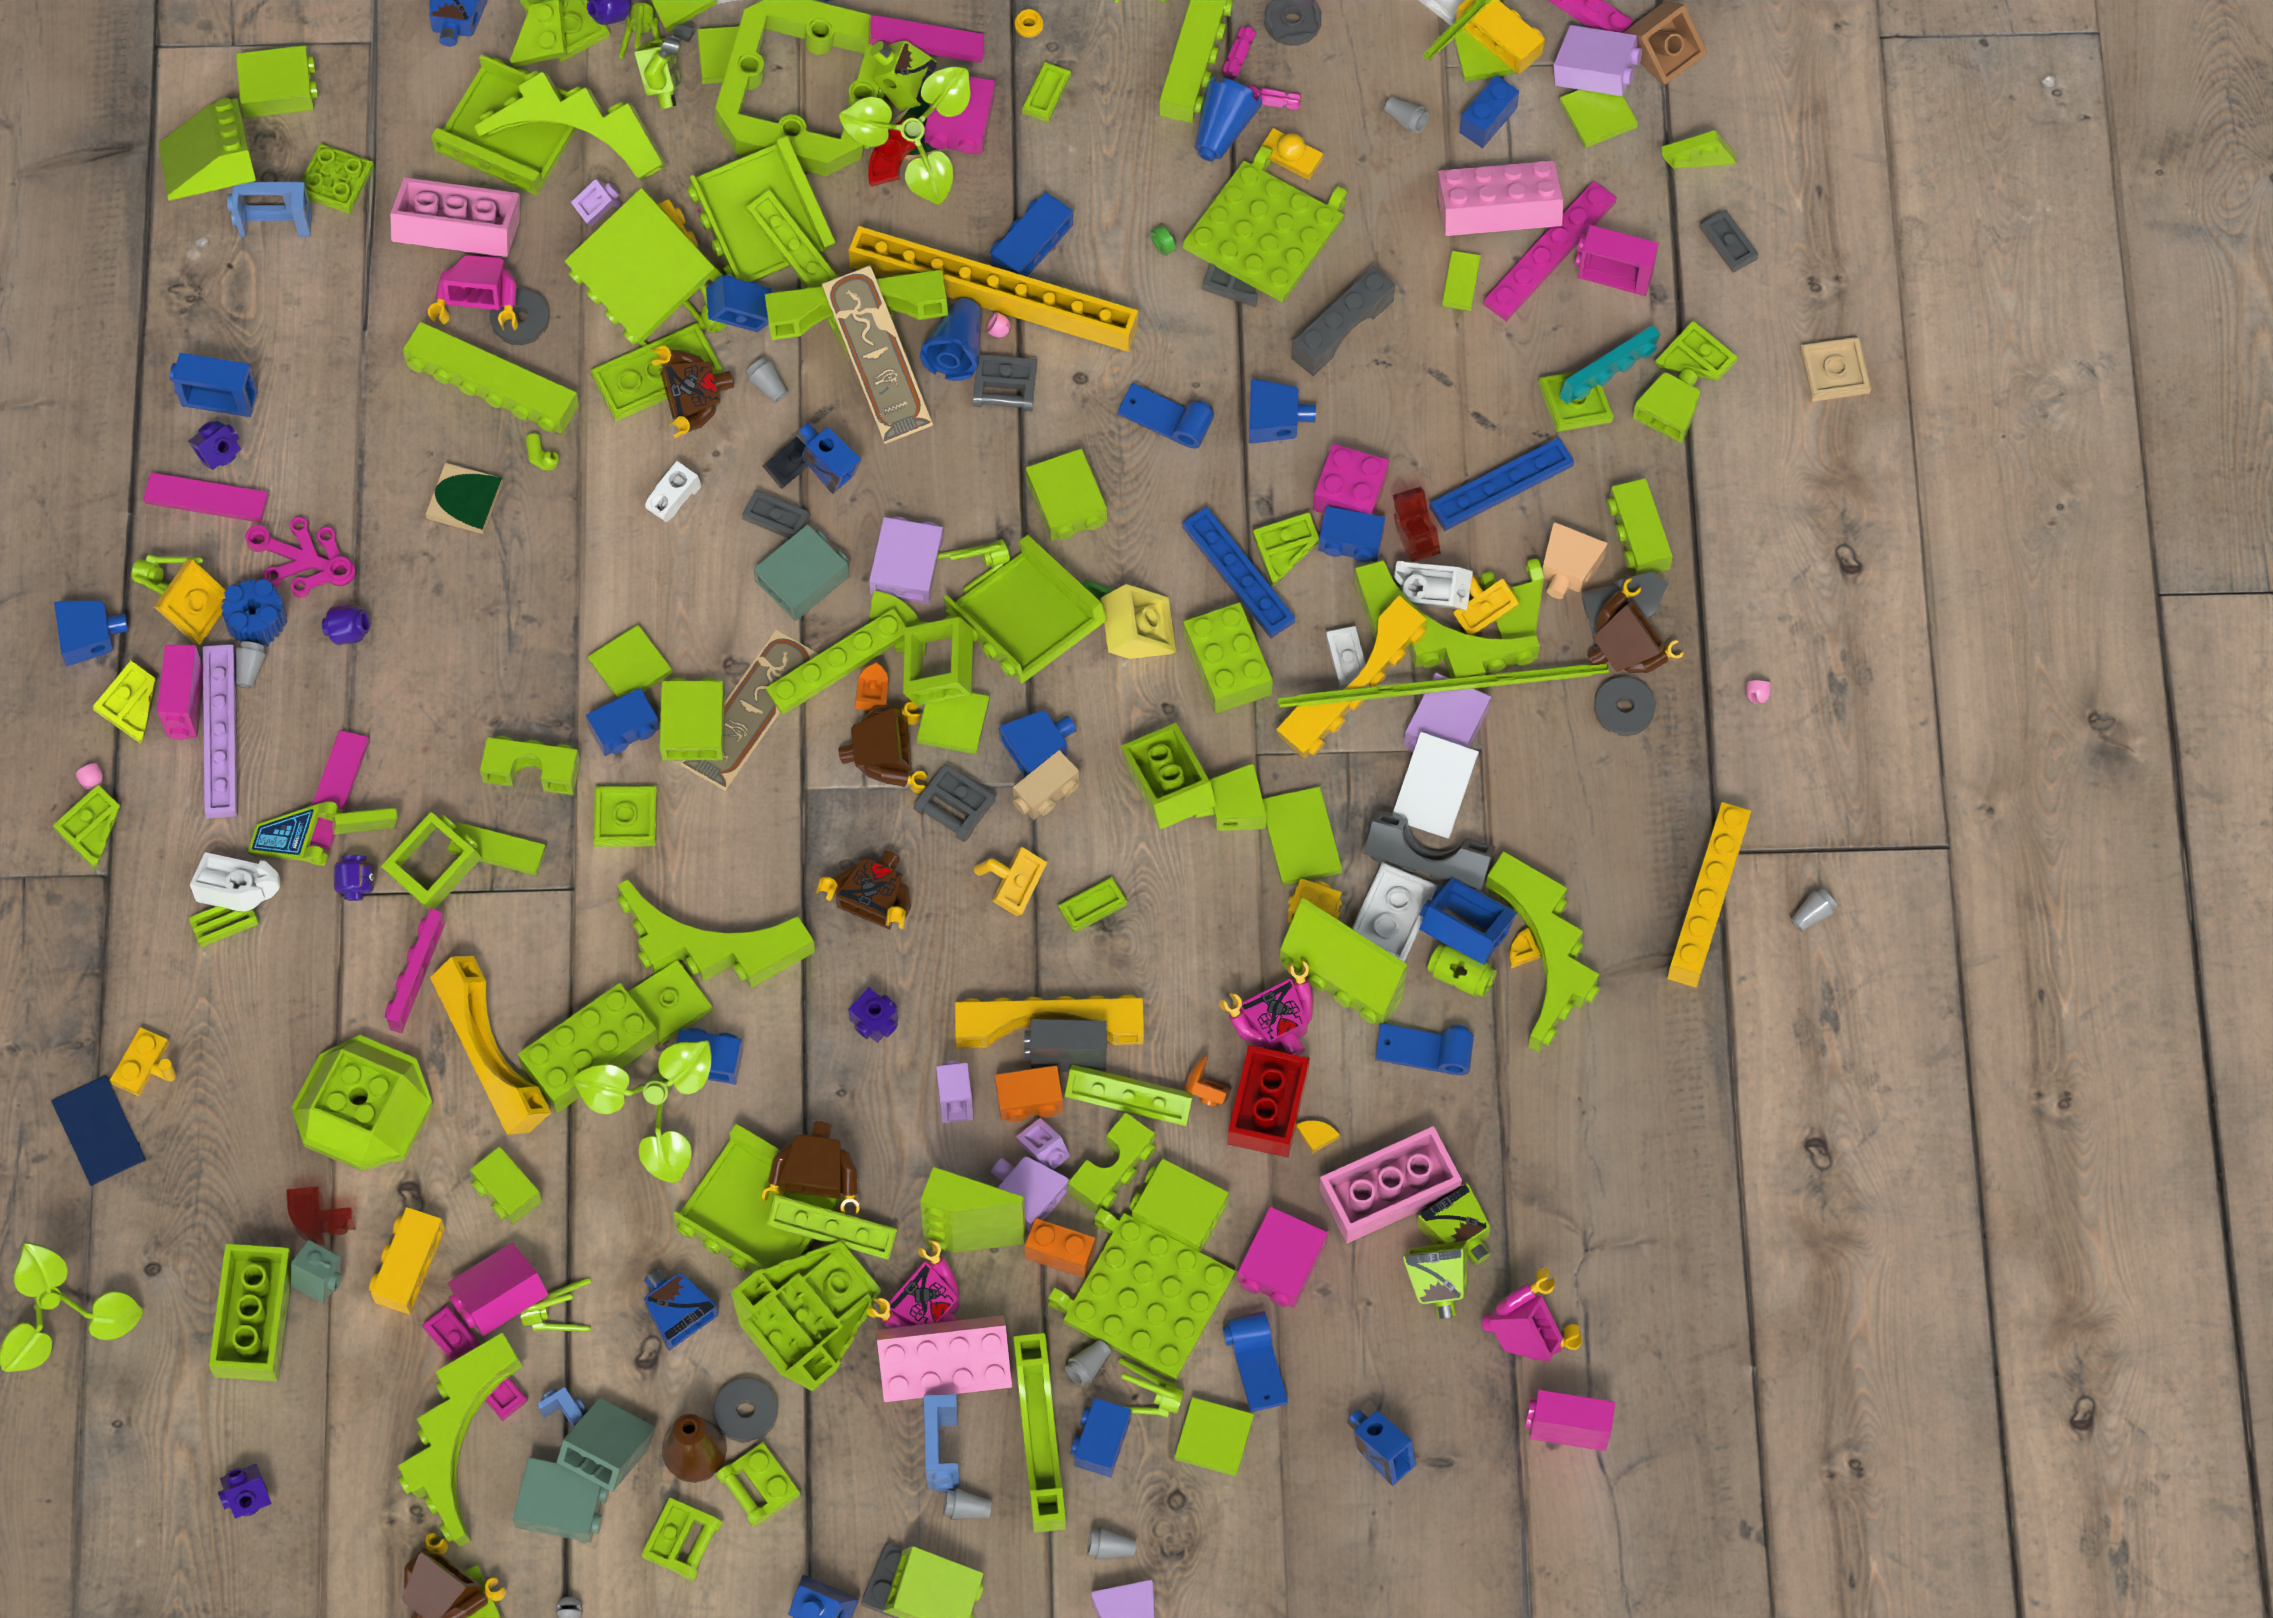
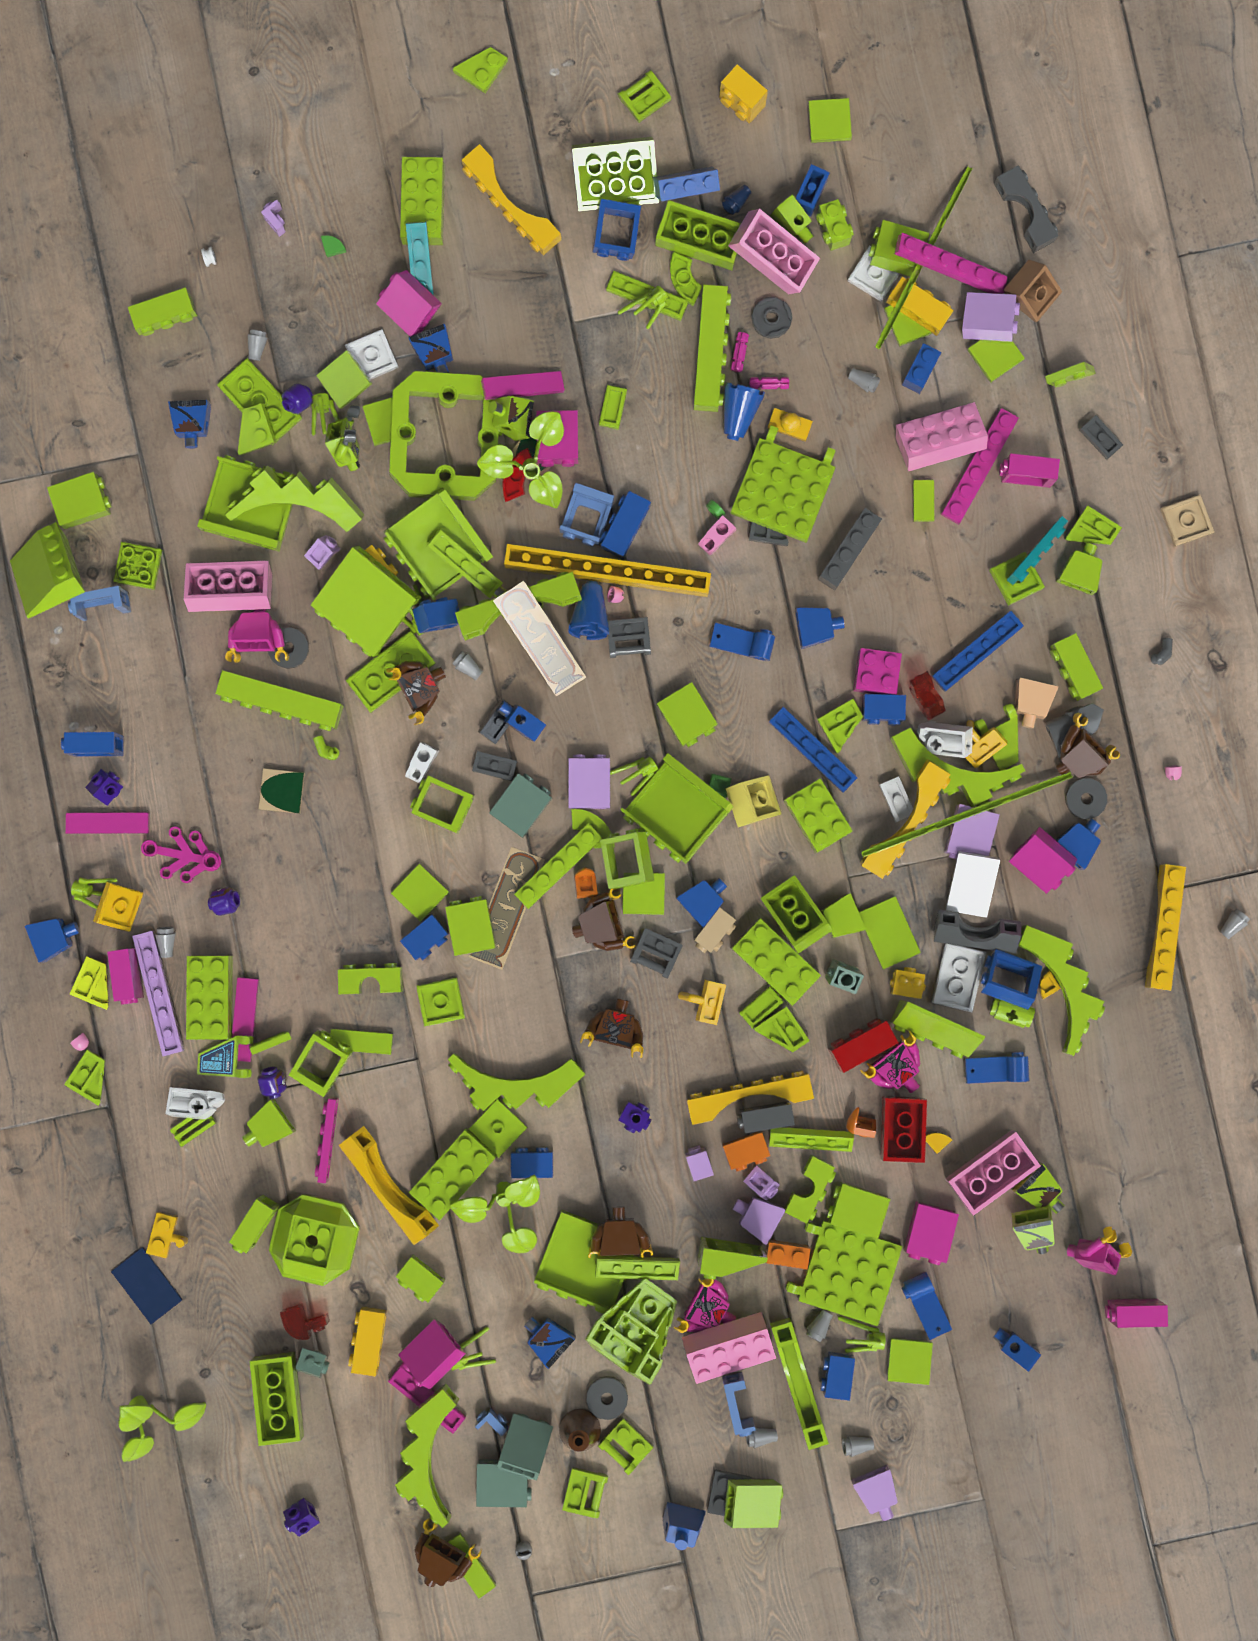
camera: 10 degrees left, 20 degrees up
blue brick [221,579,287,647] -> none
yellow plate [1015,9,1043,38] -> none
none -> lime brick [186,956,233,1040]
none -> lime window [229,1195,281,1254]
none -> lime torso [242,1099,296,1147]
none -> lime window [410,776,475,834]
none -> medium blue window [560,483,614,547]
none -> bright pink leg [698,515,736,555]
none -> lime brick [731,918,821,1006]
none -> lime wing [753,1006,810,1052]
none -> sand green head [825,959,864,994]
none -> red brick [828,1018,899,1073]
none -> dark pink brick [1009,827,1077,894]
none -> blue torso [1056,819,1101,870]
none -> dark grey arm [1151,638,1173,665]

